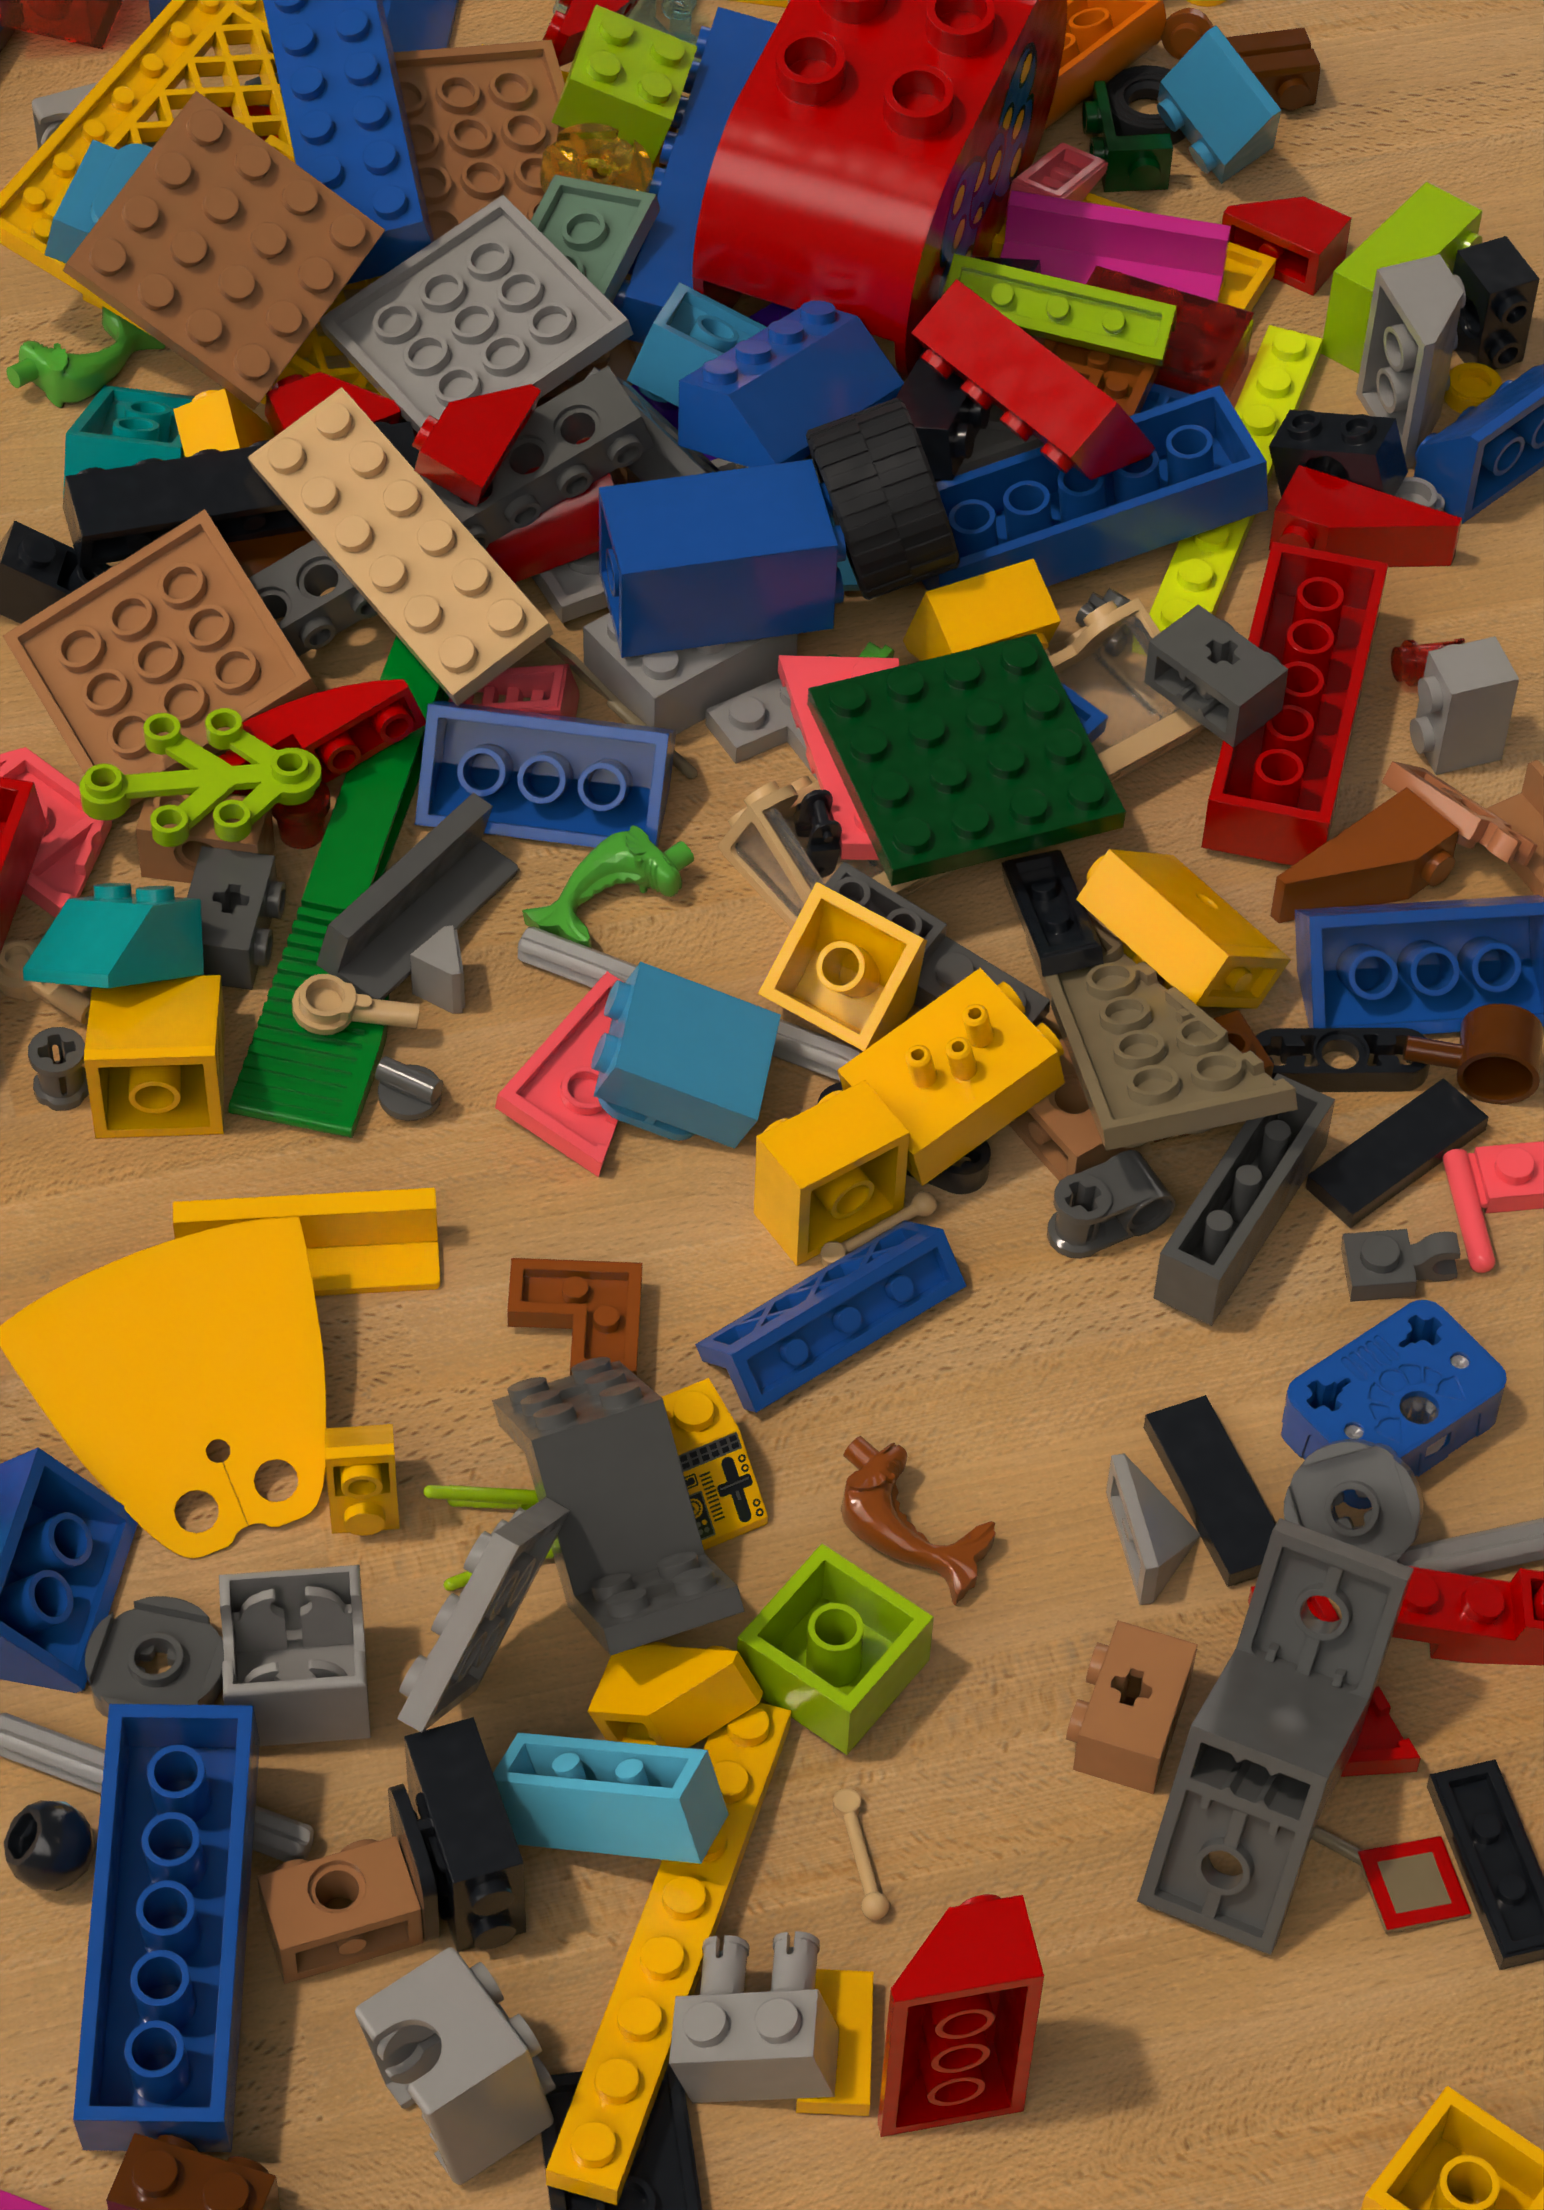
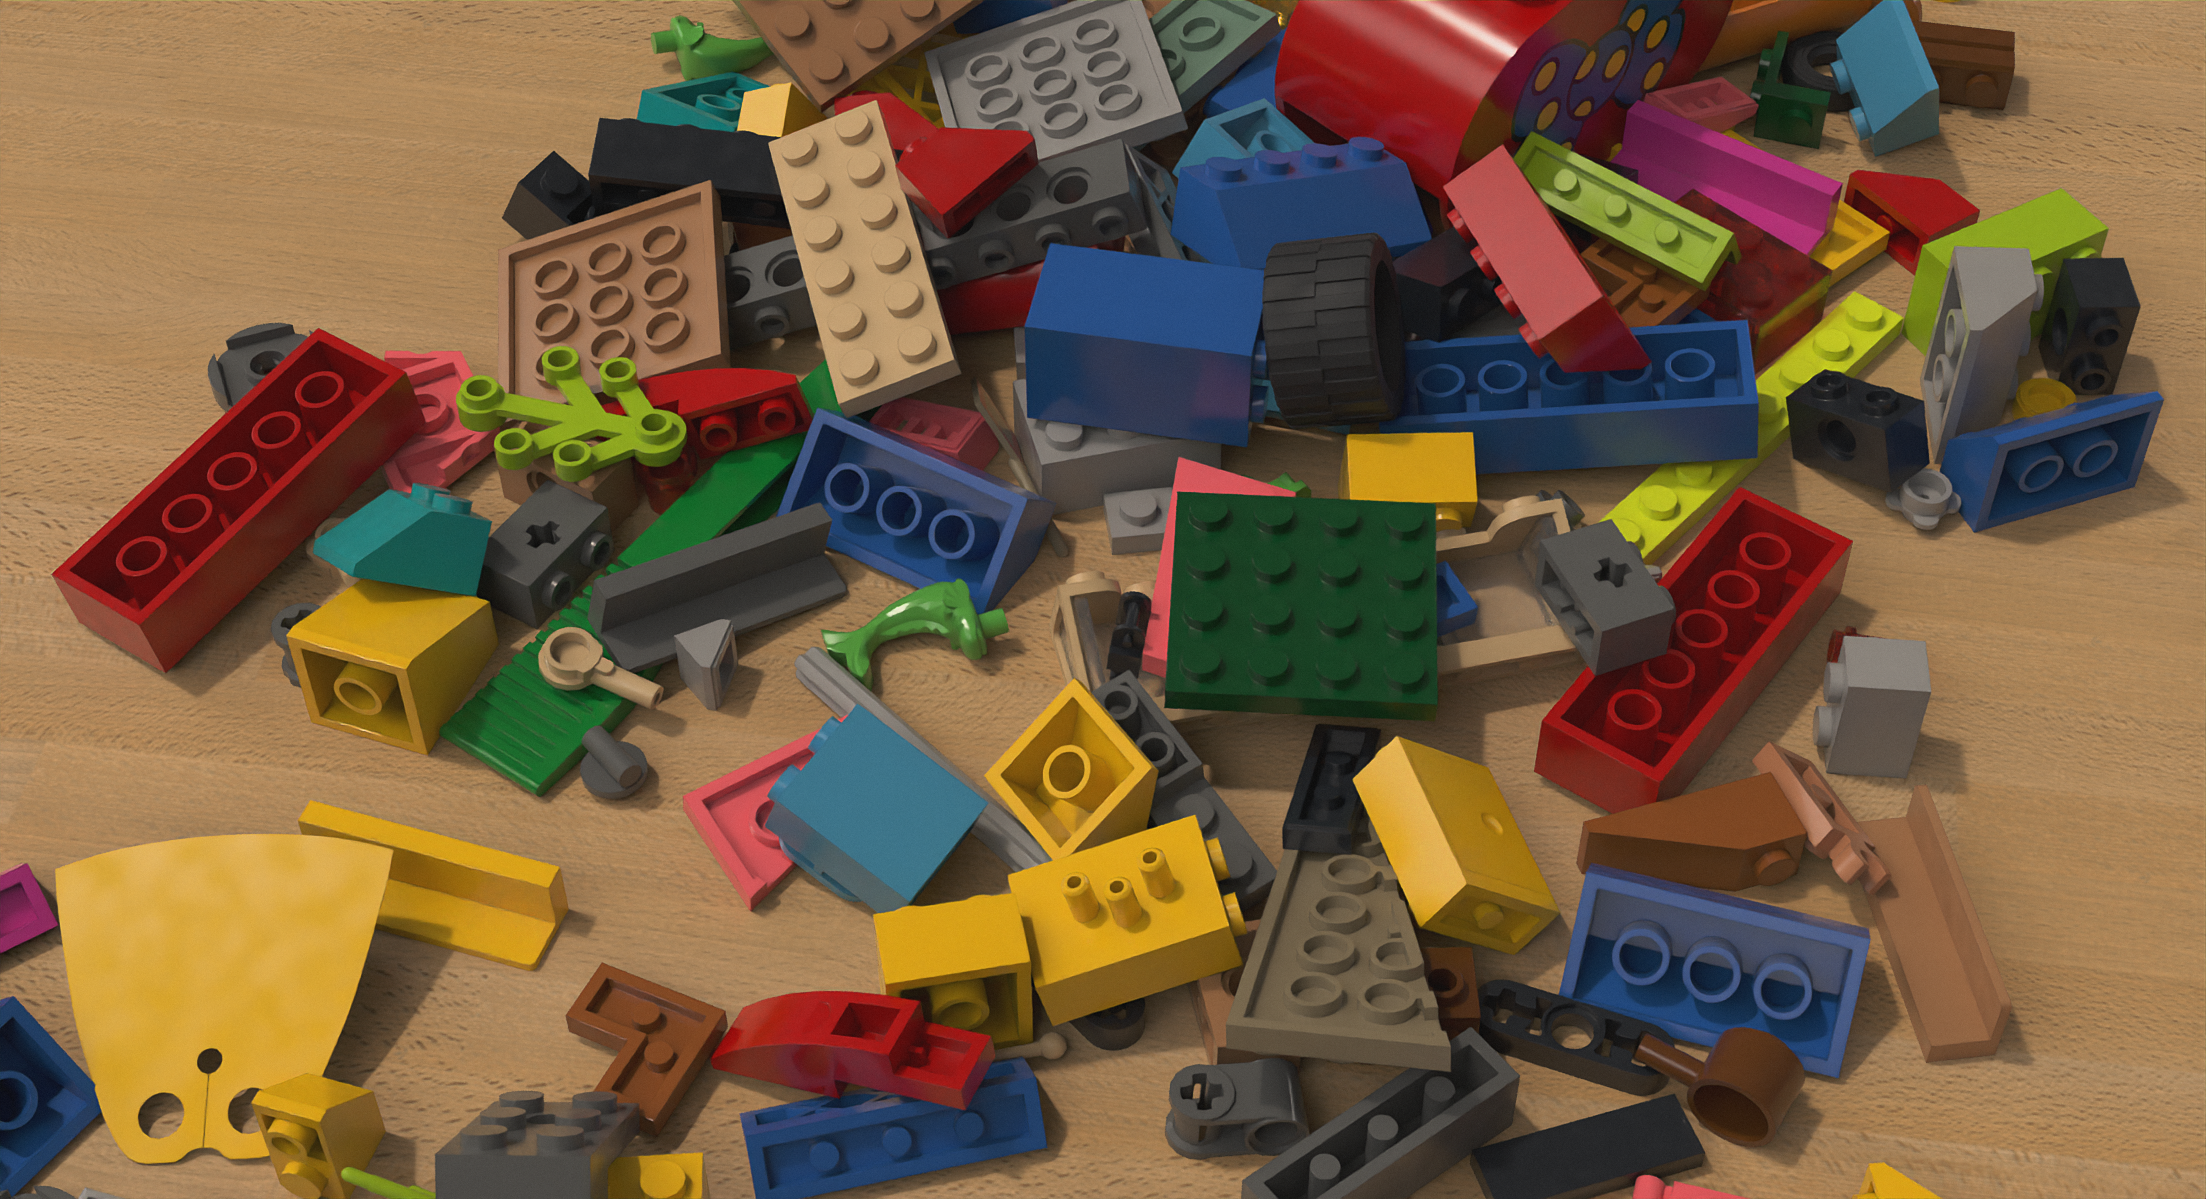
camera: 25 degrees right, 5 degrees down
red slope [1269,465,1462,567] -> none
none -> red slope [710,991,996,1110]

